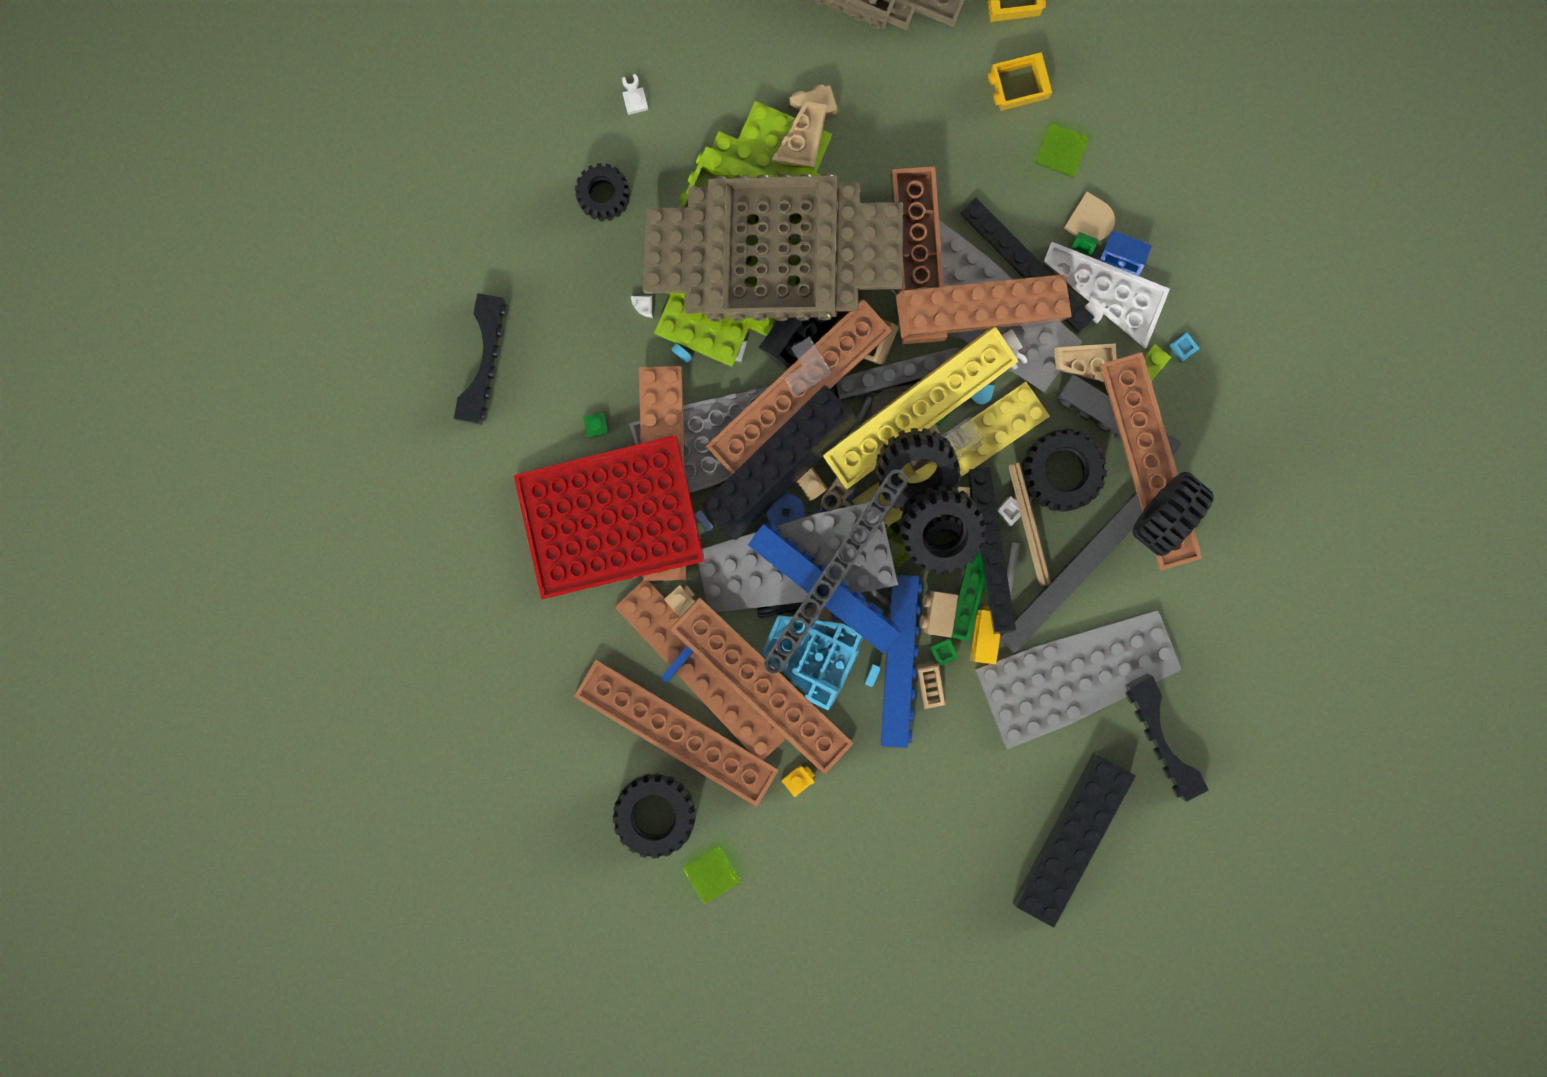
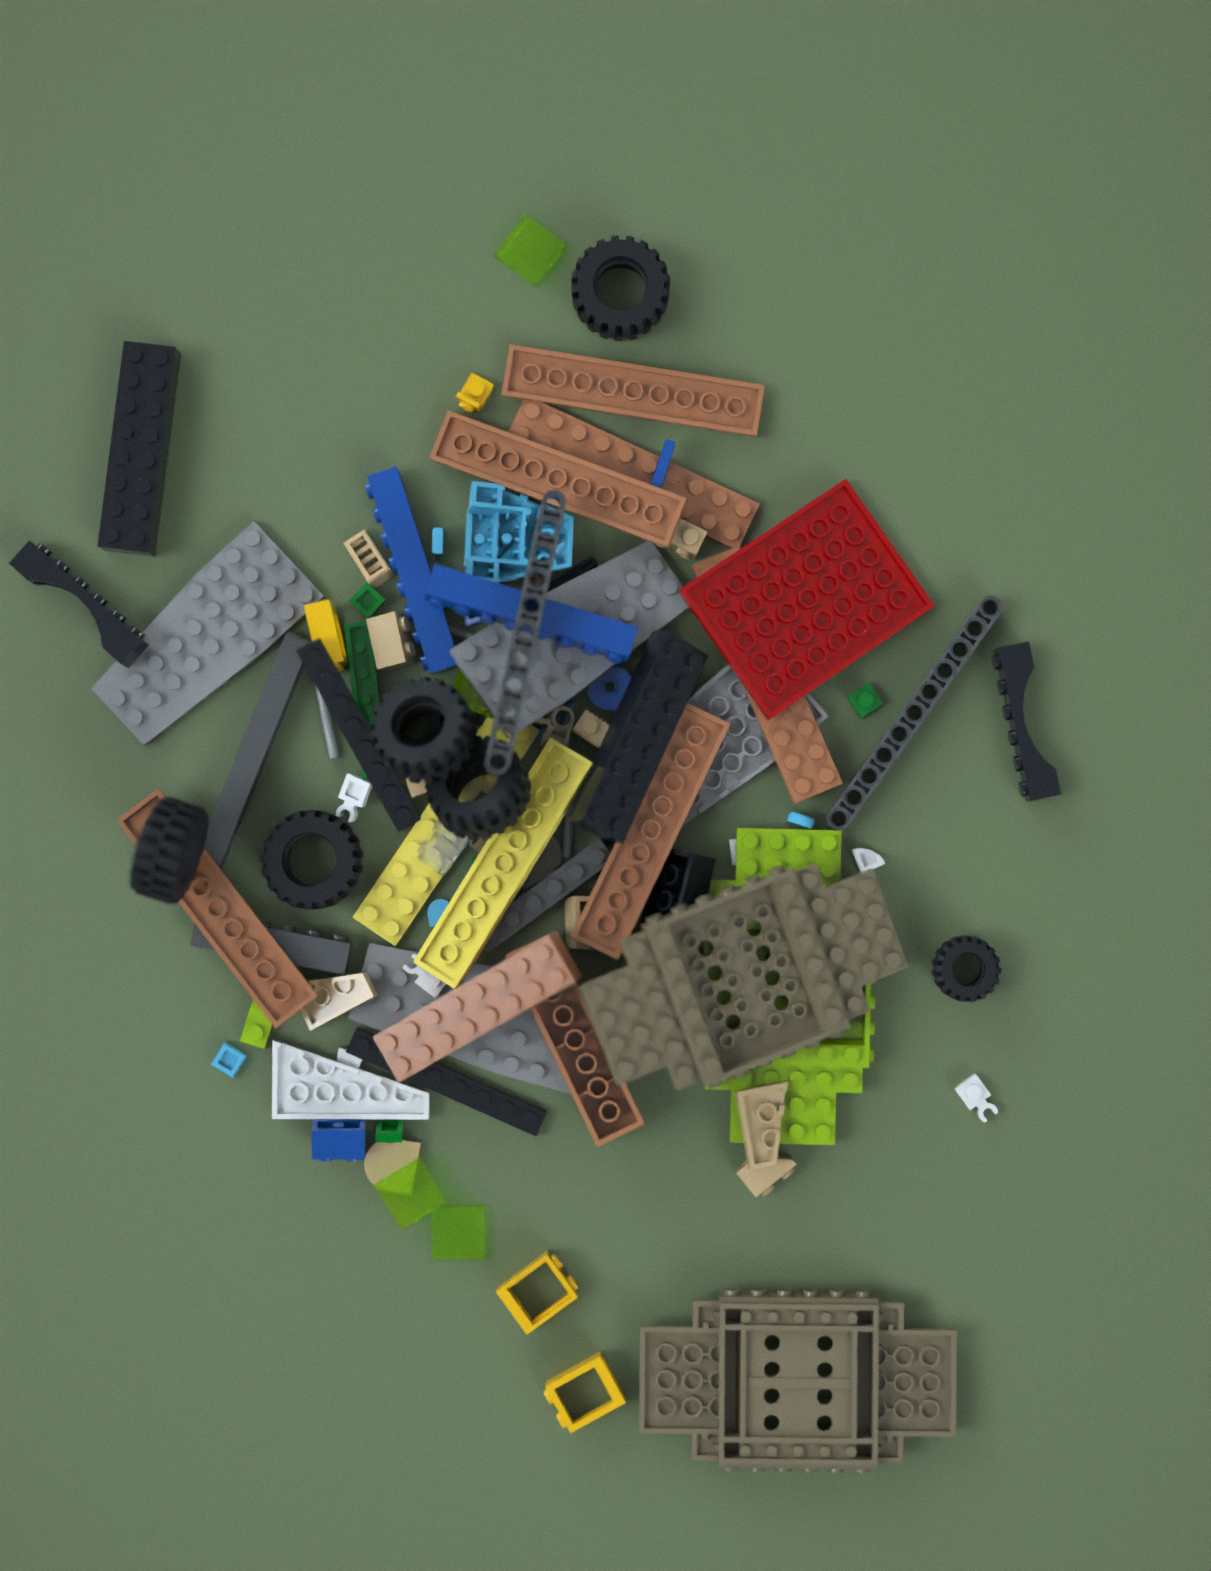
camera: 165 degrees right, 0 degrees up
light blue tile [695,510,714,532] -> none
clear tile [784,337,832,396] -> none
tan axle [1008,462,1051,586] -> none
none -> clear neon green tile [374,1157,447,1230]
none -> dark grey beam [825,595,1002,830]

